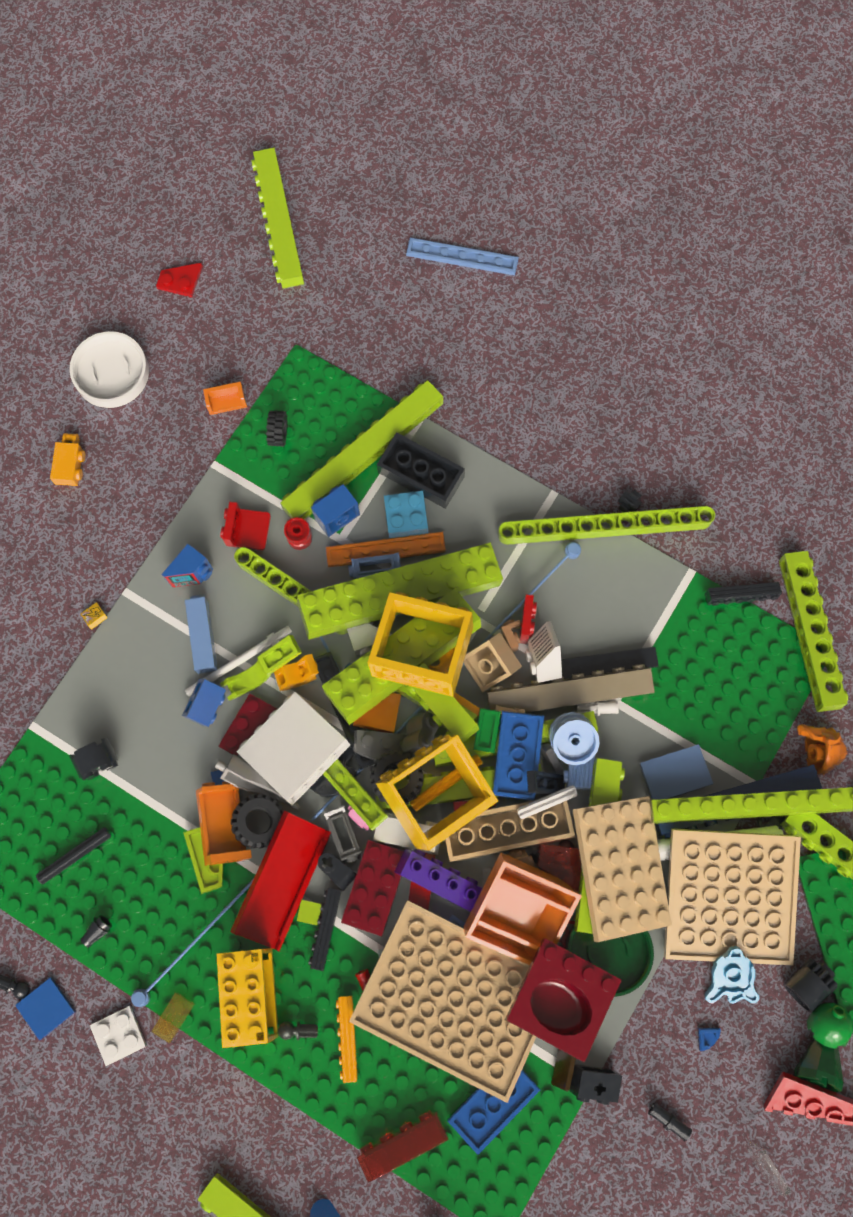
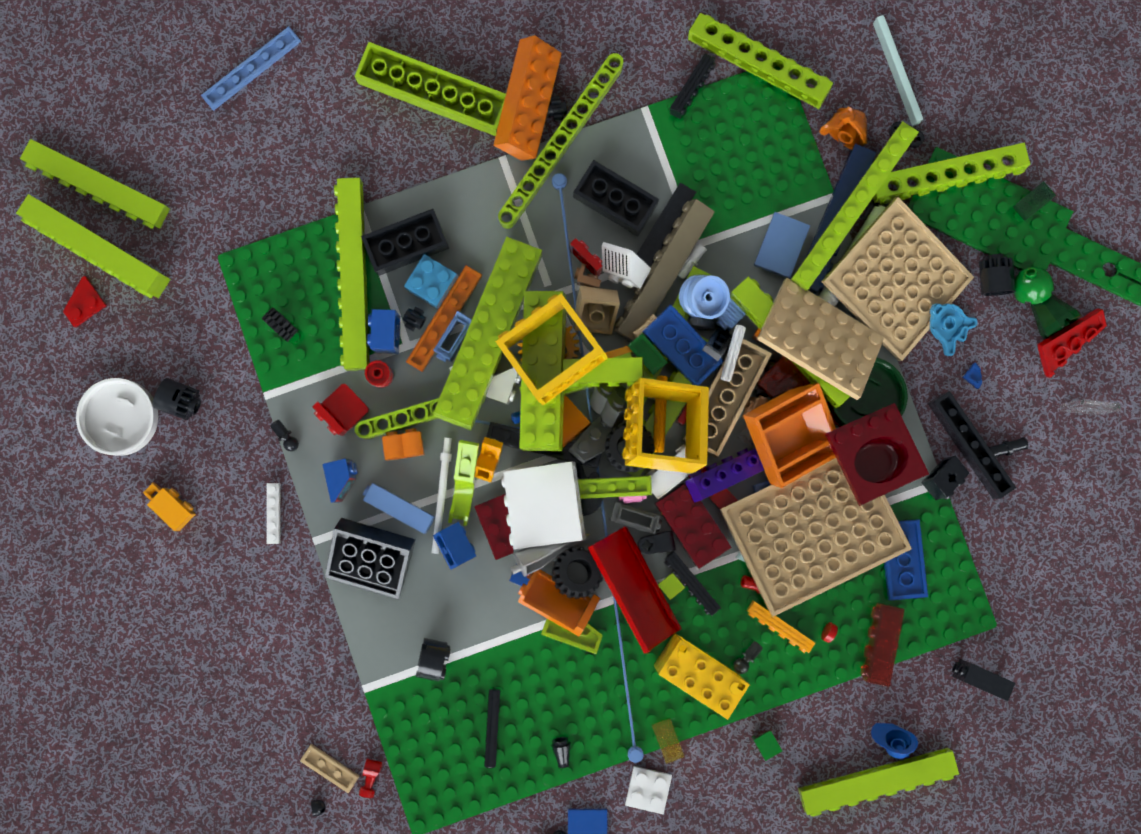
camera: 55 degrees left, 10 degrees up
yellow tile [81,602,108,629] -> none
orange panel [203,381,247,415] -> none
dark brown slope [551,1049,576,1091] -> none
none -> lime brick [16,194,171,299]
none -> black gear [153,378,201,420]
none -> white piece [267,483,281,544]
none -> black axle [270,420,299,452]
none -> black slope [325,518,416,599]
none -> lime brick [355,42,506,136]
none -> orange brick [382,428,425,461]
none -> black gear [402,306,426,331]
none -> orange brick [493,35,562,161]
none -> black brick [573,160,659,236]
none -> green panel [751,730,782,761]
none -> red tile [821,622,838,643]
none -> black brick [927,391,1016,499]

